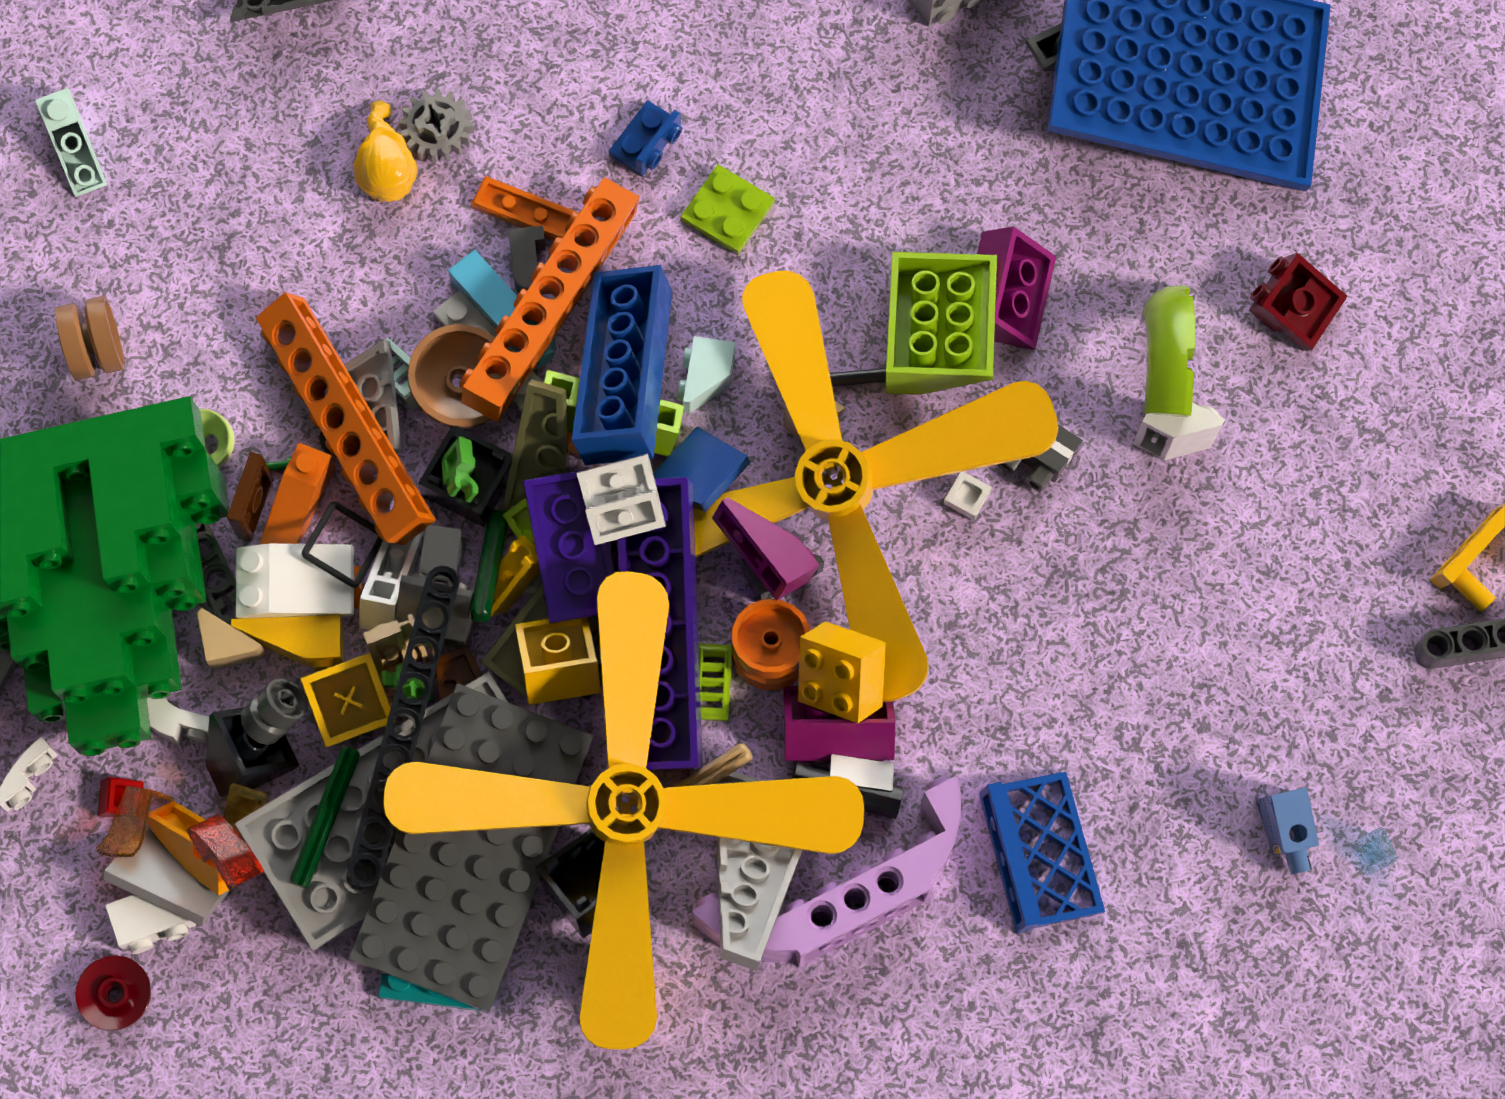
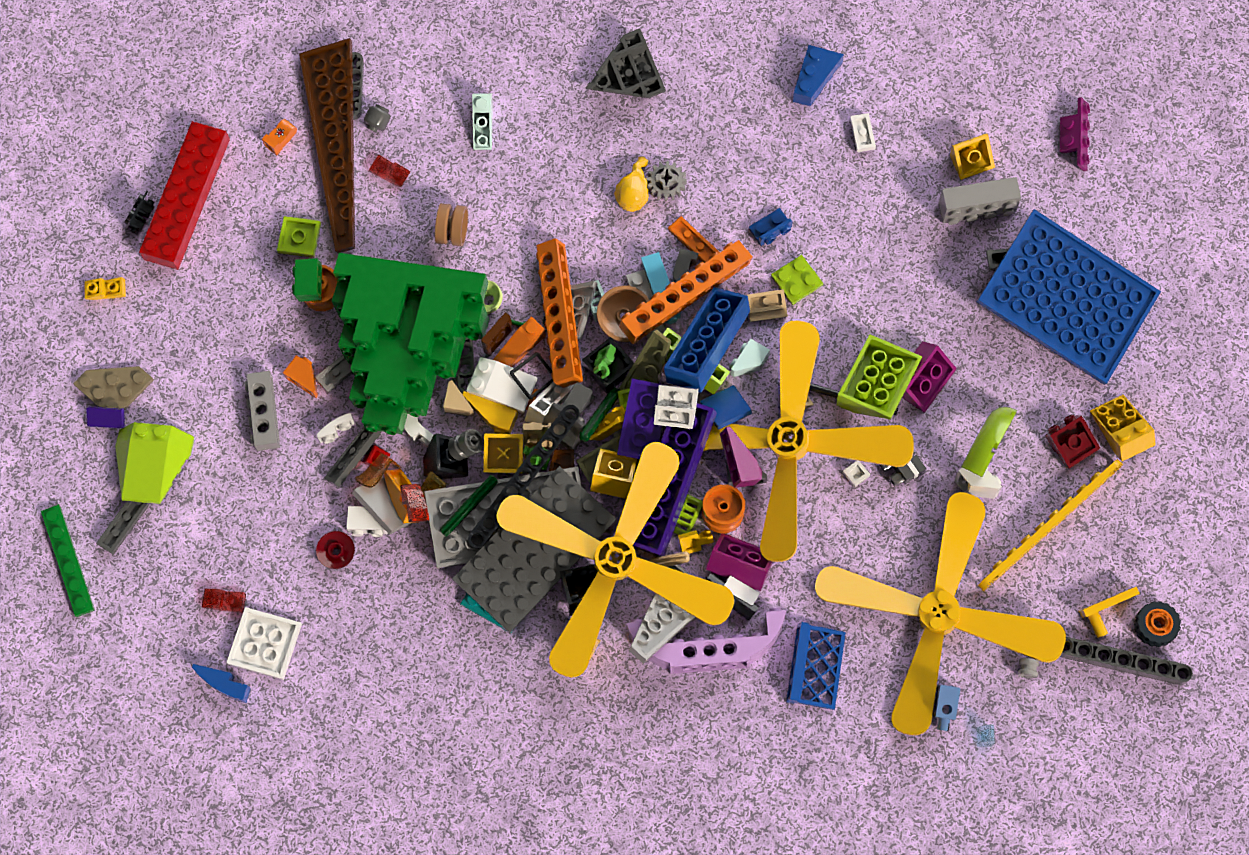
camera: 30 degrees right, 0 degrees up
yellow brick [798,621,886,723] -> none
none -> dark grey plate [324,427,382,488]
none -> yellow plate [678,529,714,554]
none -> tan plate [747,289,788,322]
none -> yellow piece [815,492,1066,736]
none -> yellow plate [978,459,1123,592]
none -> light grey wheel [1018,658,1039,678]
none -> yellow slope [1090,395,1156,461]

